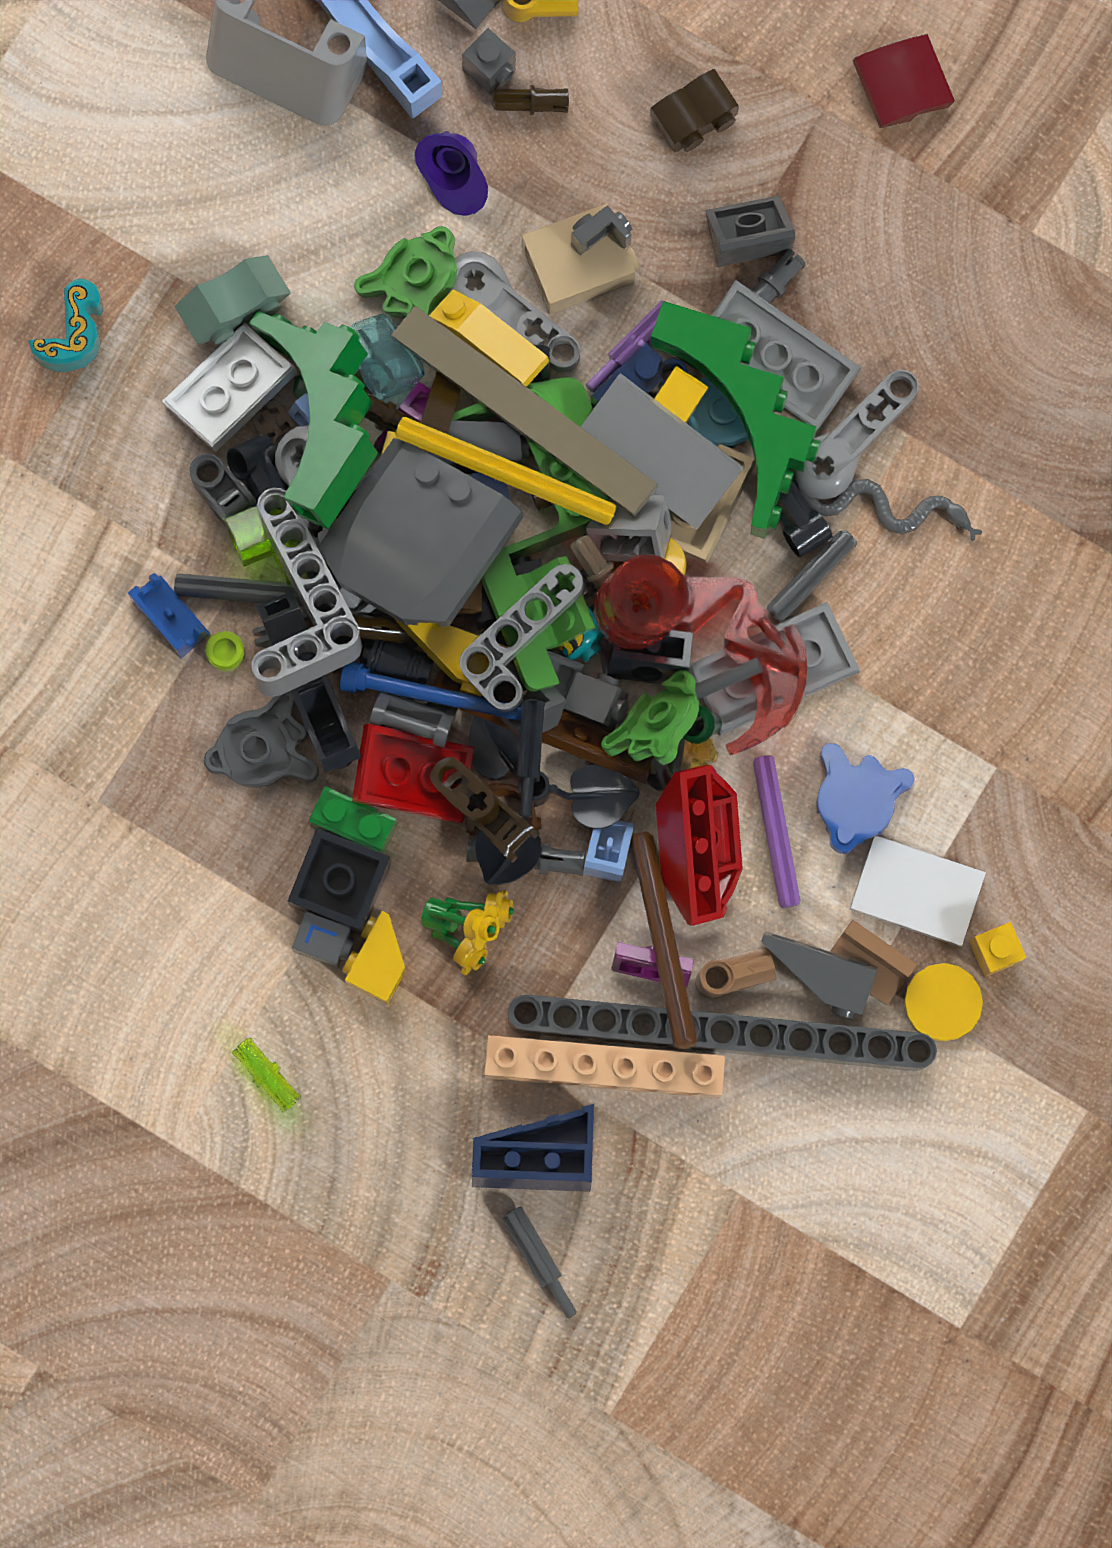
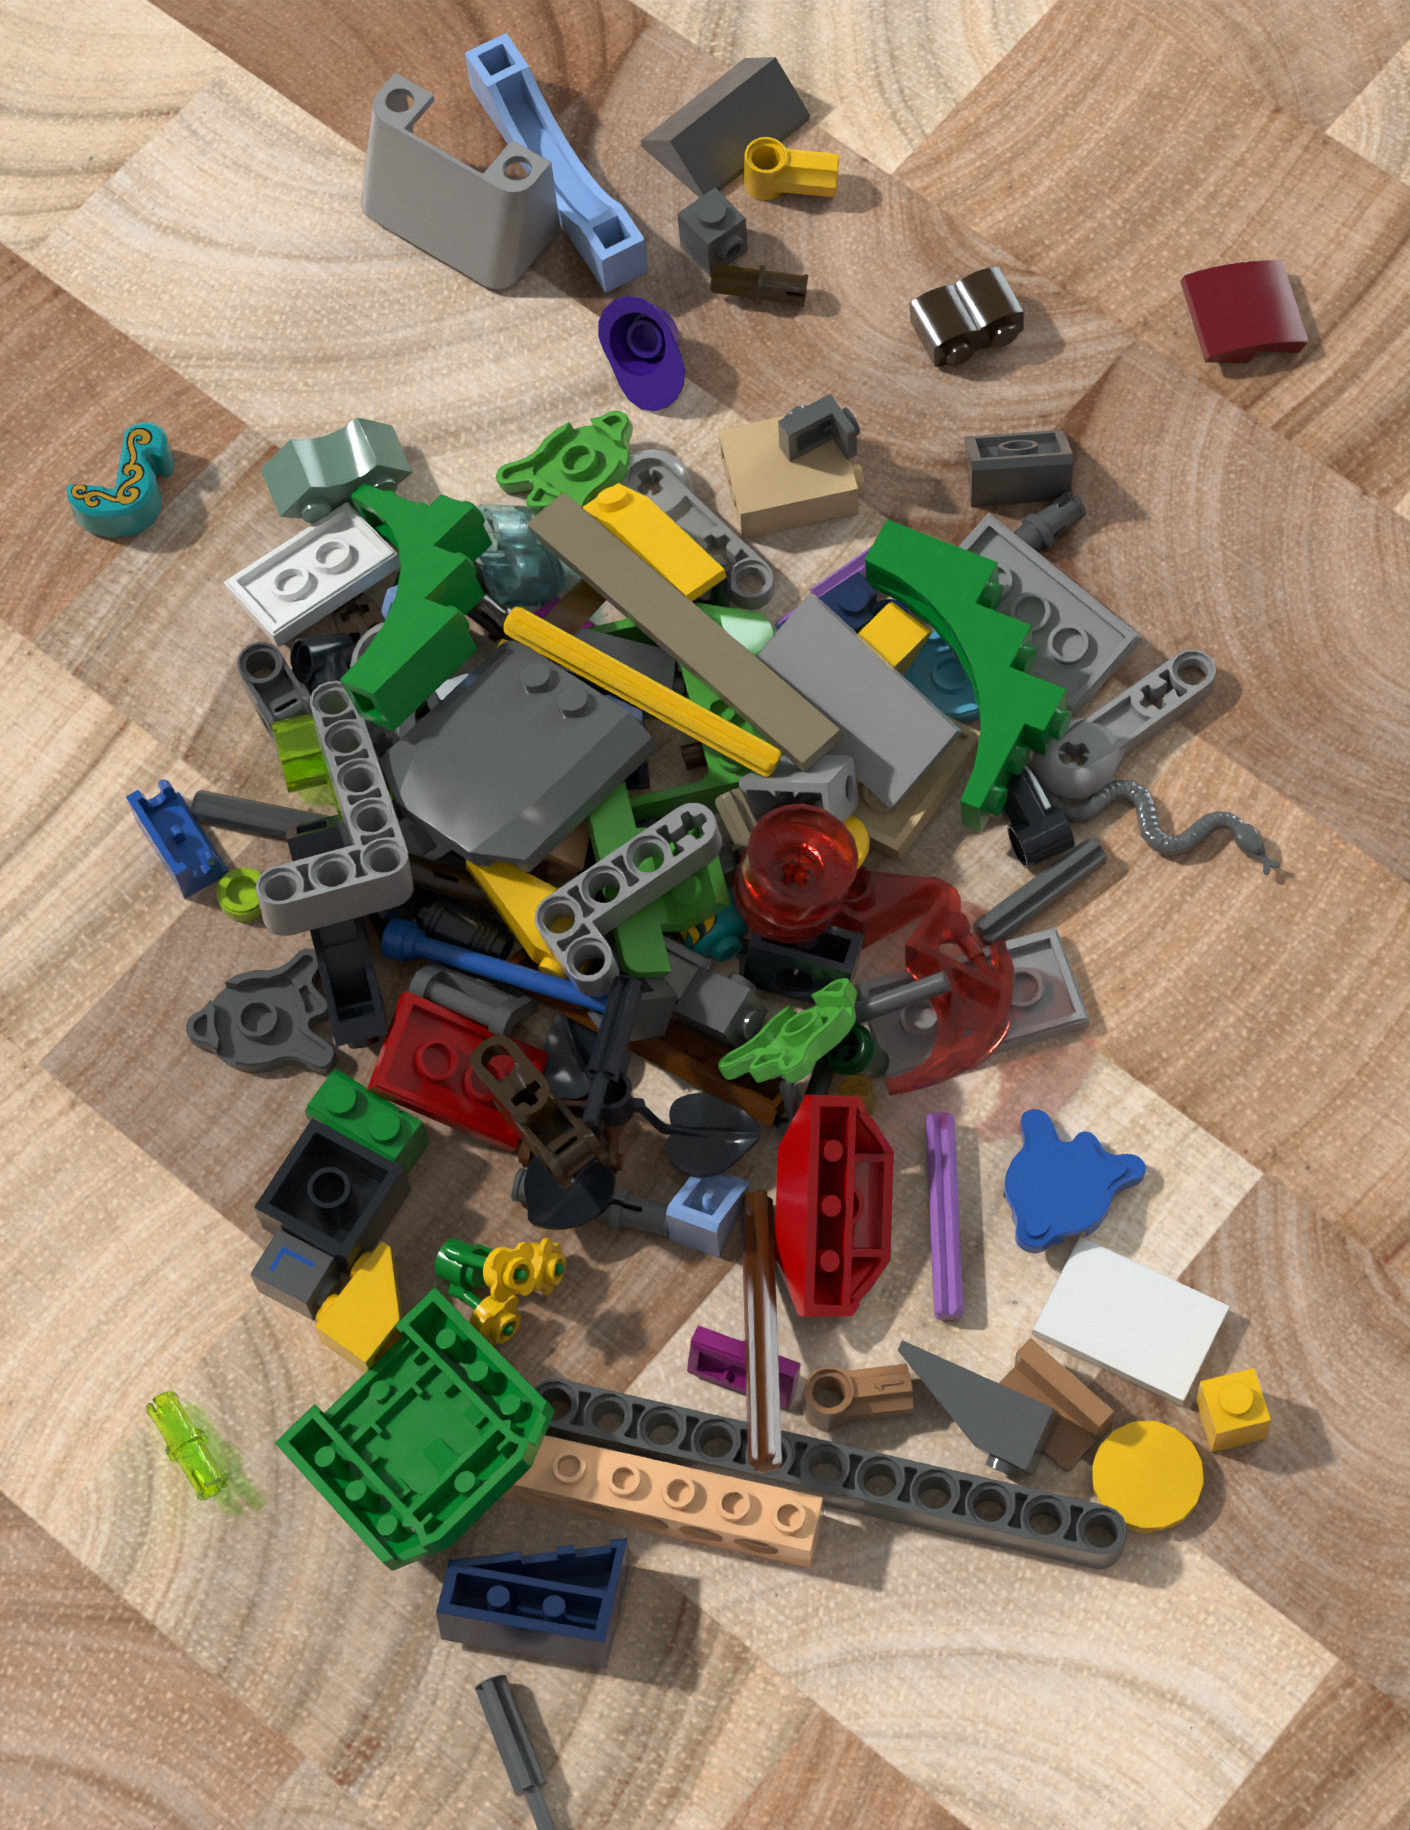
camera: 20 degrees right, 15 degrees down
none -> green wedge [275,1287,555,1571]

